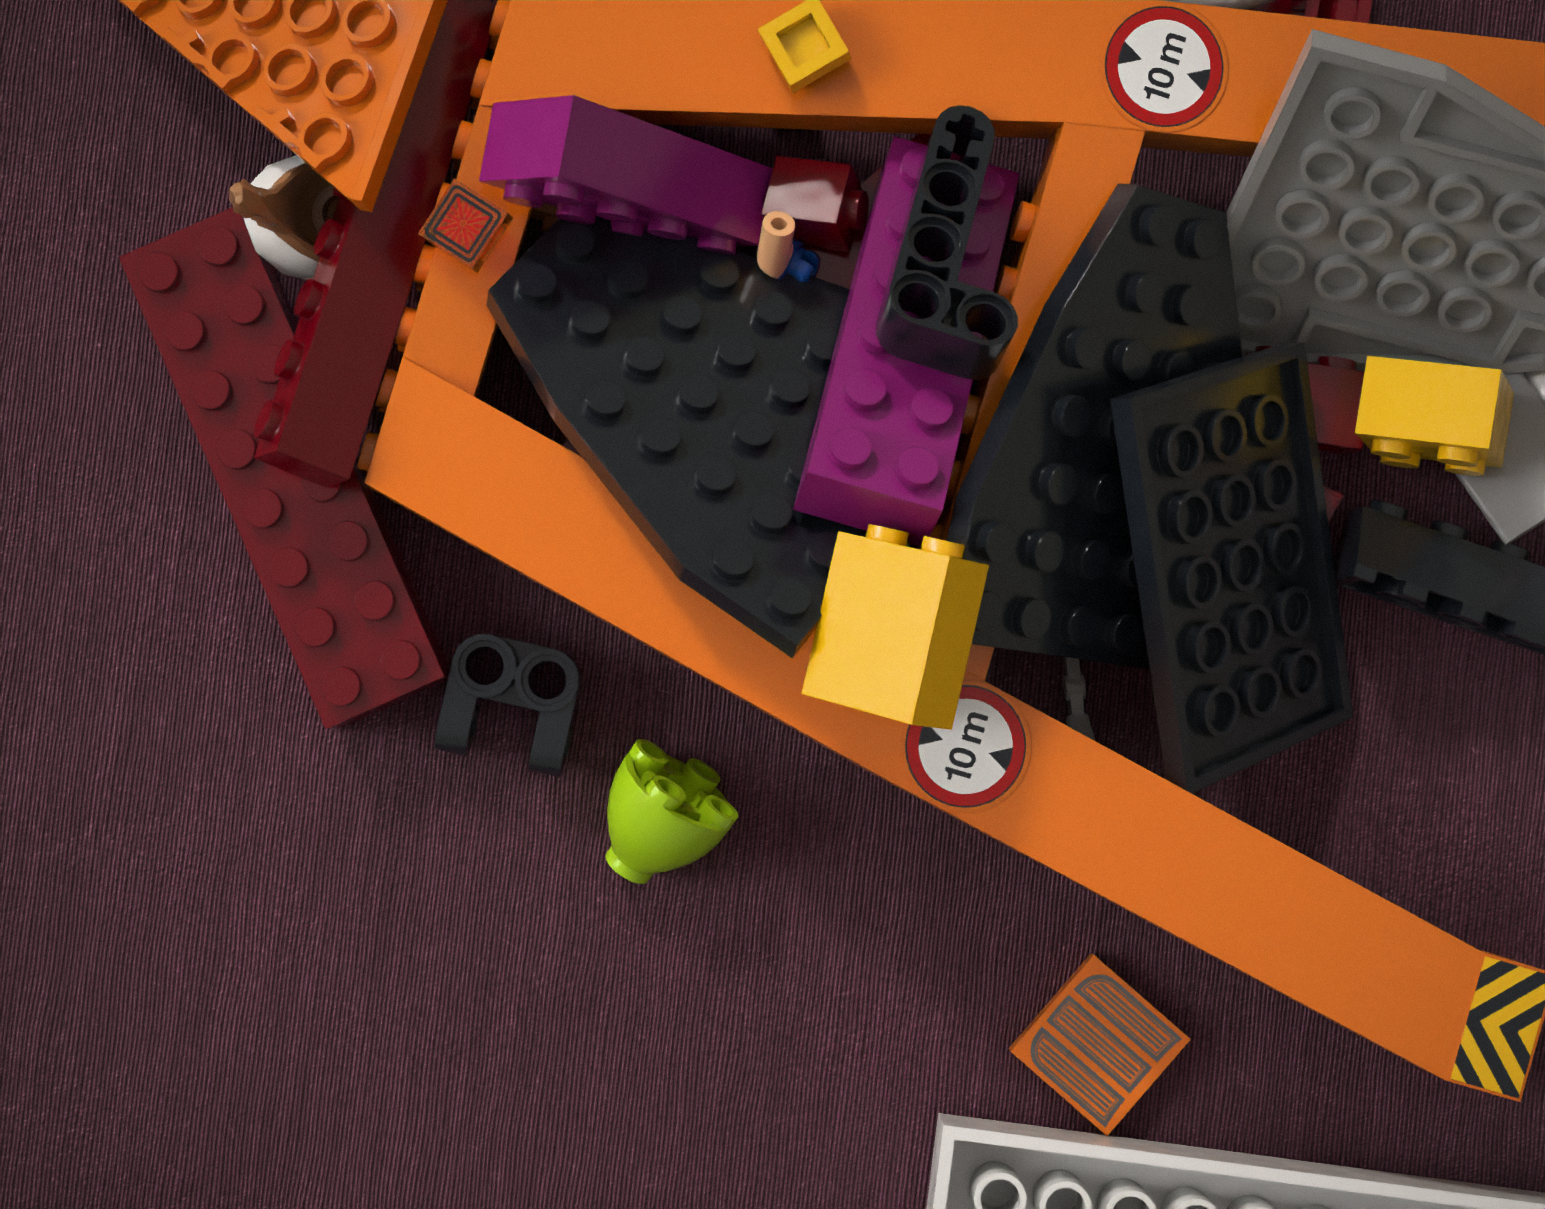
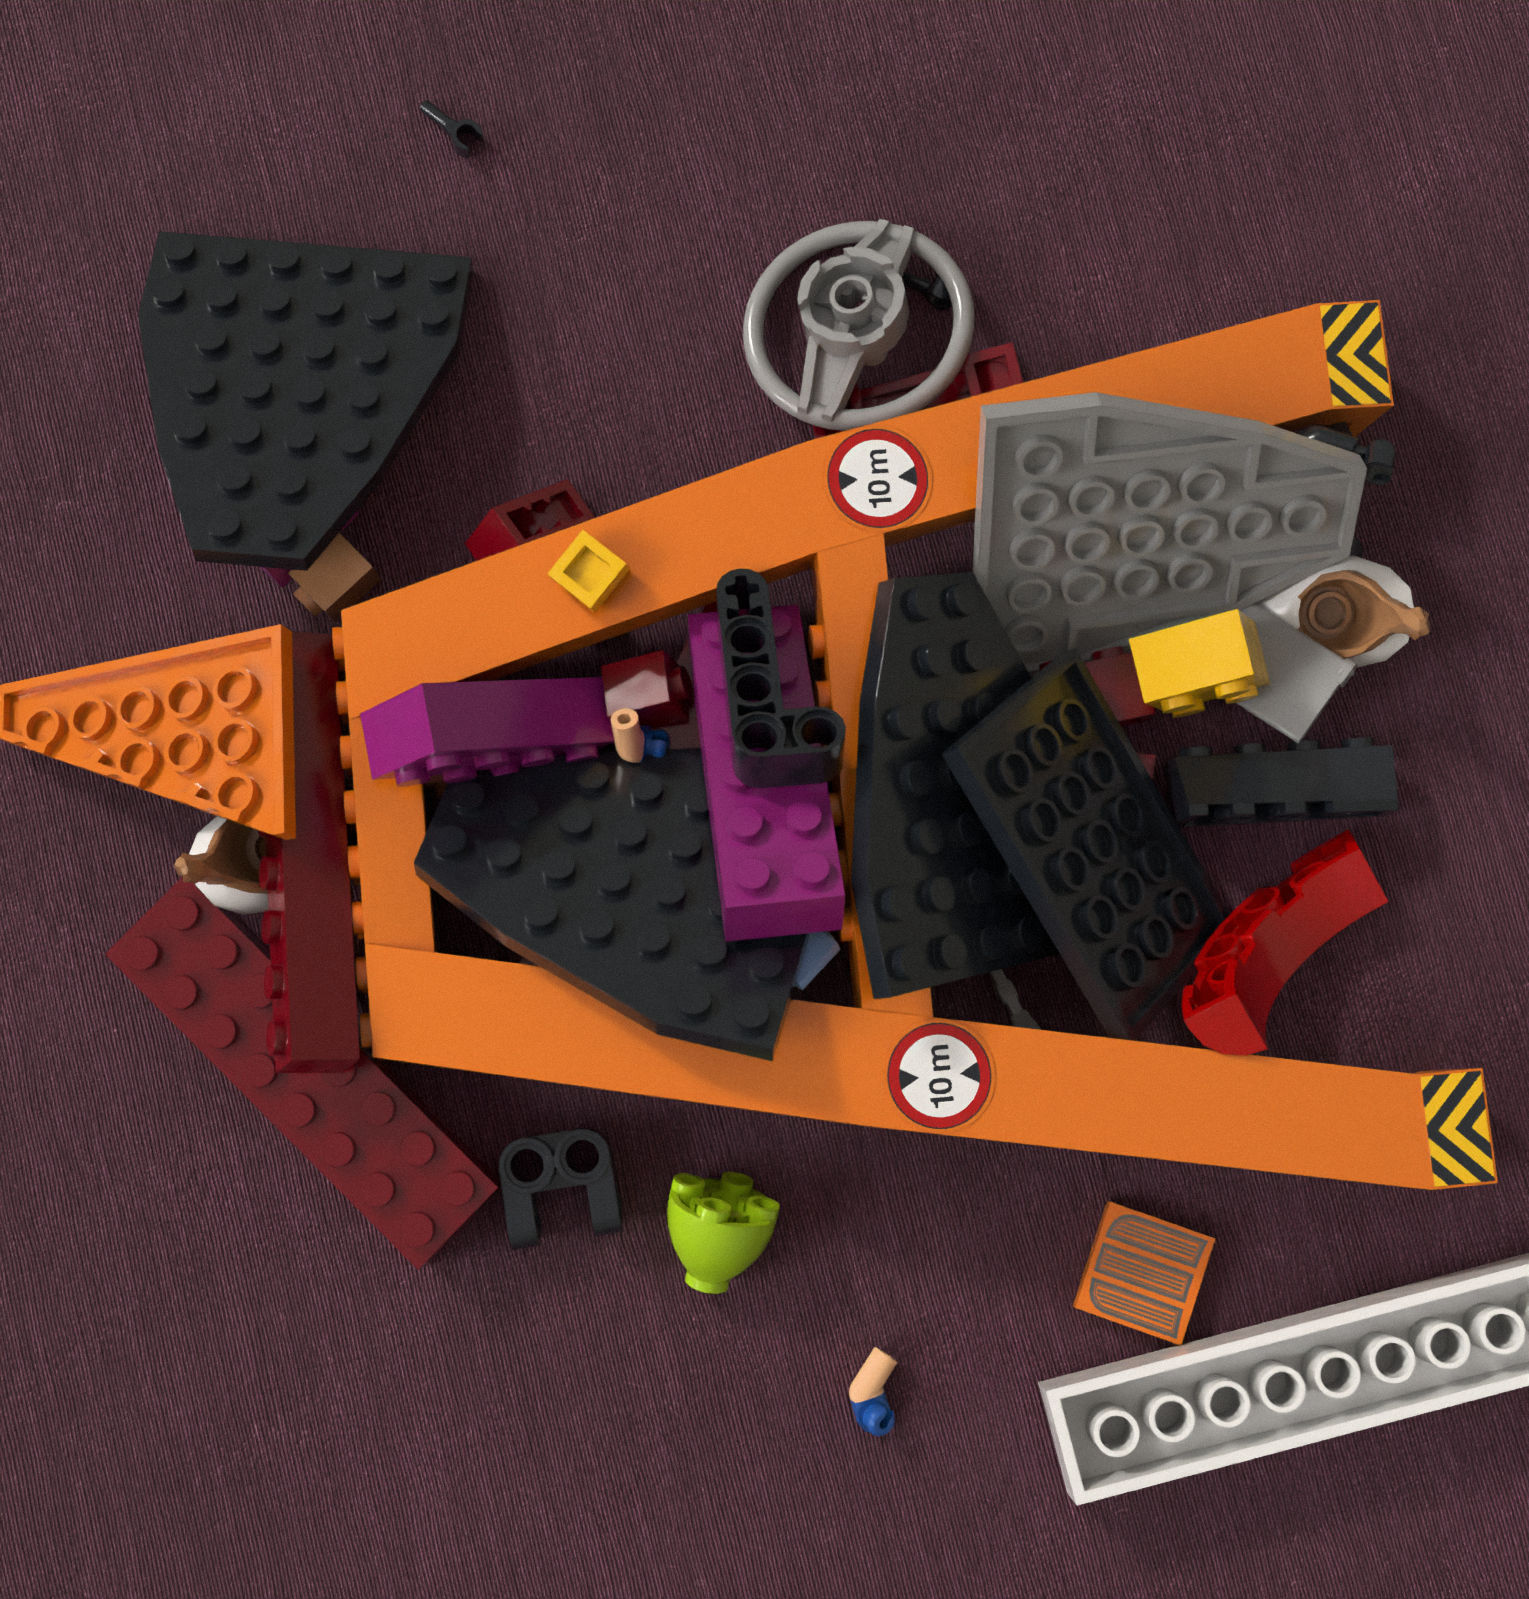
camera: 20 degrees left, 5 degrees down
tile [418,178,513,273] -> none
yellow brick [802,524,989,730] -> none
none -> arm [849,1347,898,1436]
none -> red brick [1182,829,1389,1056]

